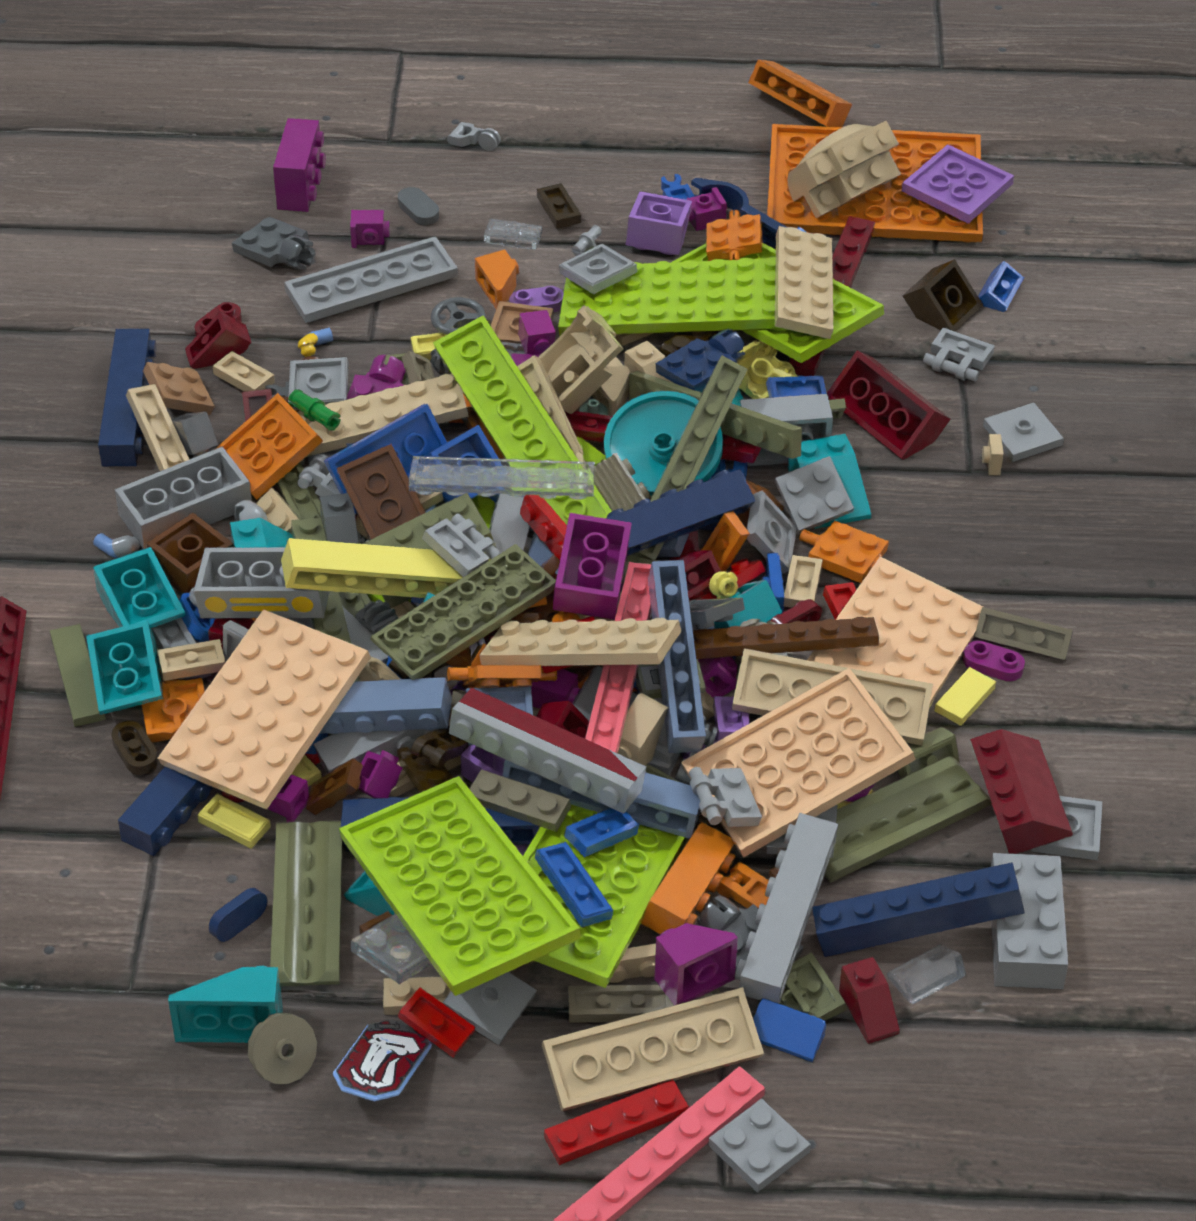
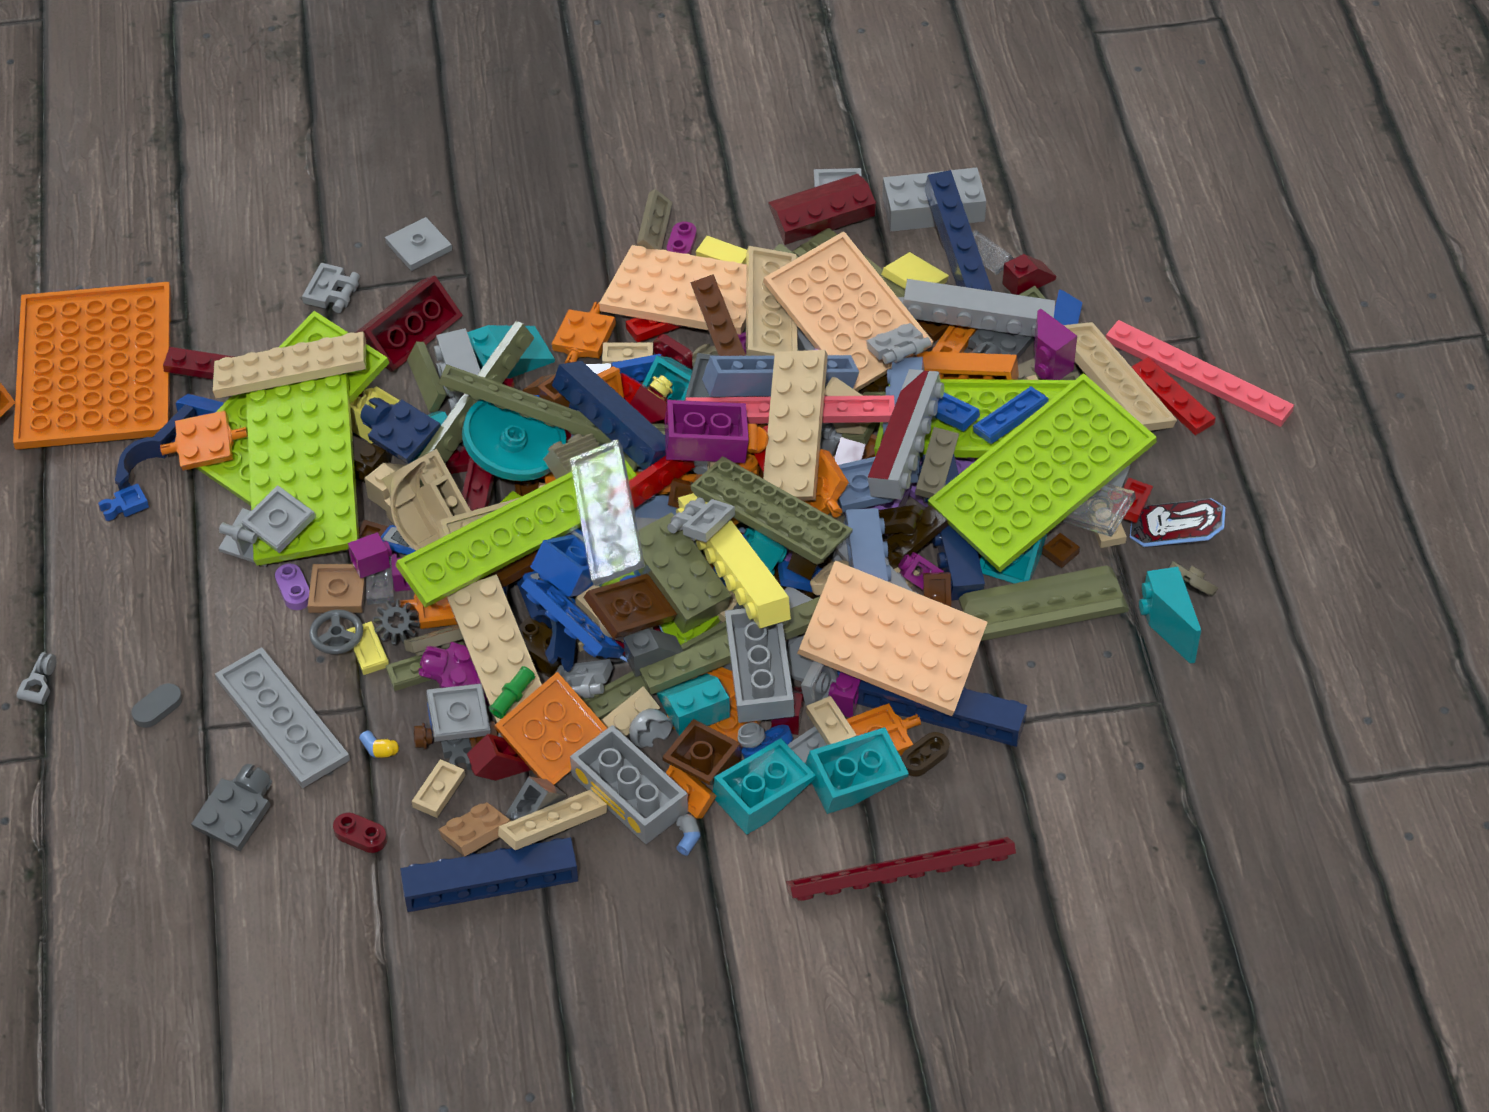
camera: 100 degrees left, 5 degrees up
olive tile [50,624,106,727] -> none
dark red slope [185,311,252,369] -> none
light yellow tile [197,794,271,849] -> none
dark blue tile [209,888,268,942] -> none
magenta brick [273,118,326,212] -> none
magenta brick [350,210,390,248] -> none
orange slope [475,249,519,309] -> none
clear plate [484,218,542,250] -> none
dark brown plate [537,183,581,229] -> none
medium lavender slope [626,192,692,255] -> none
magenta brick [687,187,727,231] -> none
light grey plate [708,1098,811,1193] -> none
blue plate [766,376,827,398] -> none
light grey plate [775,456,854,534] -> none
tan piece [787,121,901,218] -> none
medium lavender plate [902,144,1014,223] -> none
dark brown slope [902,259,983,331] -> none
blue slope [978,261,1024,312] -> none
tan plate [982,434,1003,476] -> none
none -> orange plate [747,424,769,453]
none -> light yellow tile [881,252,949,289]

